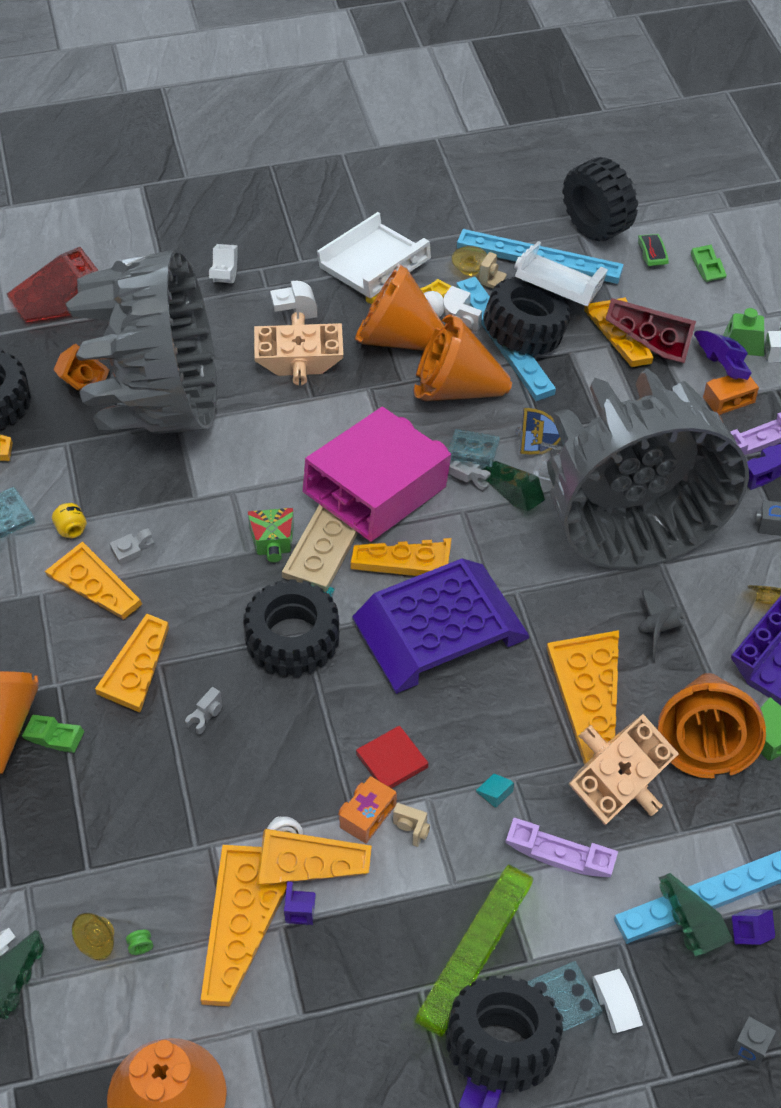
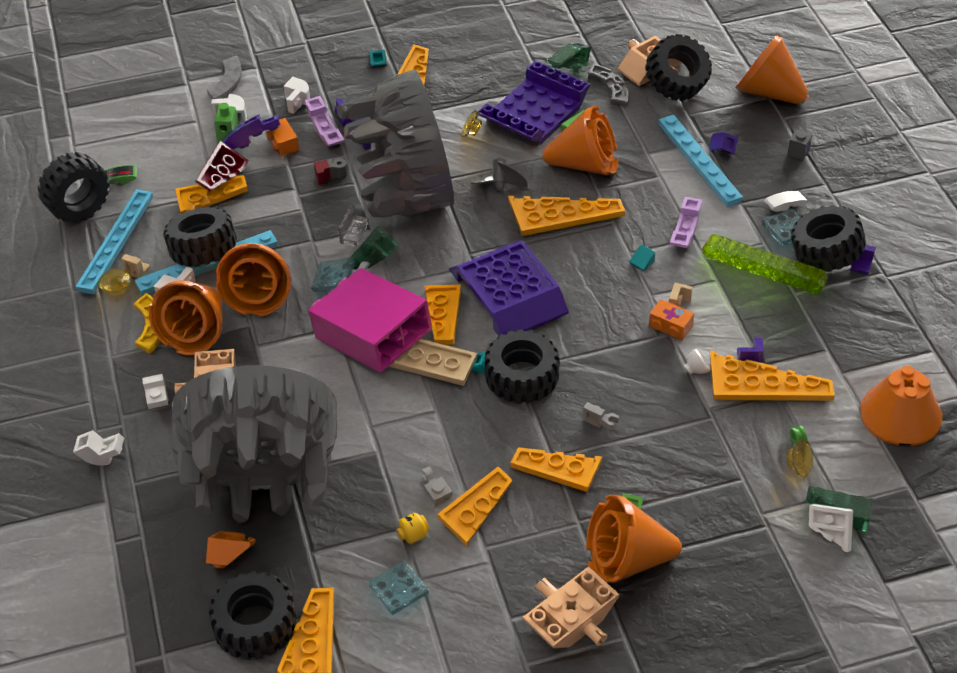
camera: 90 degrees left, 5 degrees down
clear red wedge [7,247,99,322] -> none
bright green torso [248,508,294,562] -> none
light orange wing [256,829,372,886] -> none
white panel [317,212,431,298] -> none
red tile [356,725,429,789] -> none
white panel [514,241,608,306] -> none
shield [516,408,561,454] -> none
light nougat slope [569,714,679,825] -> none
clear green slope [658,873,733,956] -> none
bright green slope [690,244,727,282] -> none

